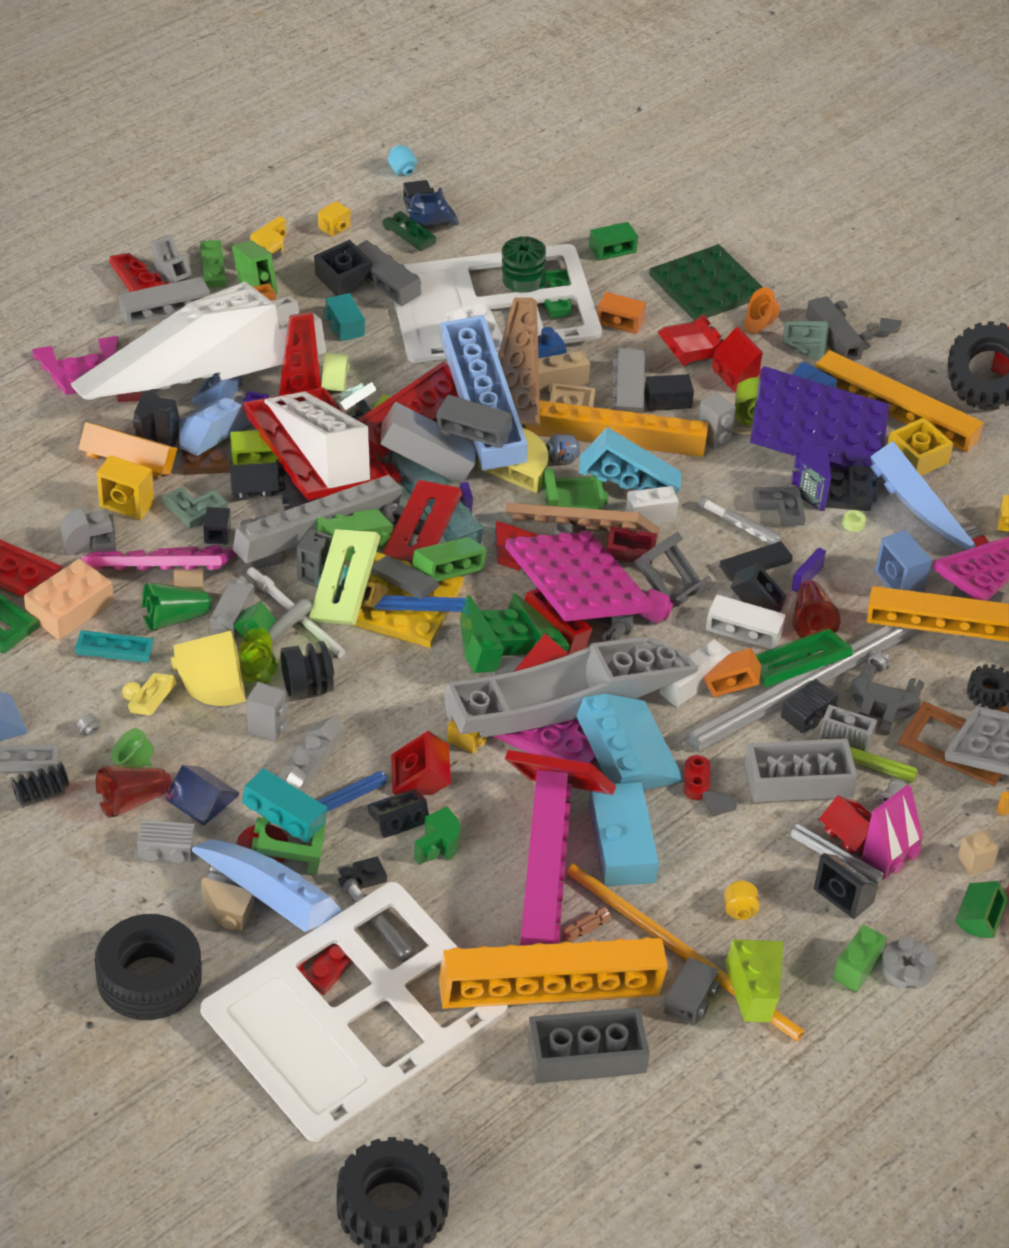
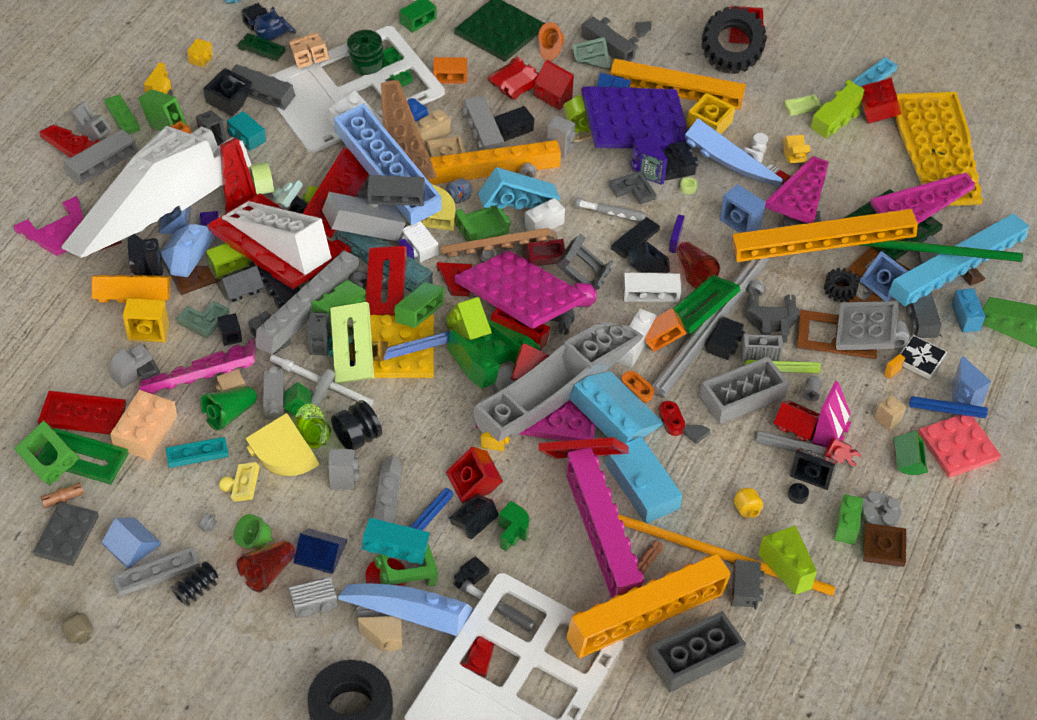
camera: 20 degrees left, 5 degrees up
dark grey tile [371,555,439,599] -> none
none -> dark grey torso [196,111,227,146]
none -> light nougat hips [289,32,329,69]
none -> white brick [400,221,439,263]
none -> lime wedge [445,297,492,340]
none -> light grey bush [519,163,536,178]
none -> orange plate [621,371,654,402]
none -> white leg [744,133,768,163]
none -> black tile [788,483,809,504]
none -> plate [823,437,862,466]
none -> reddish brown plate [863,523,906,567]

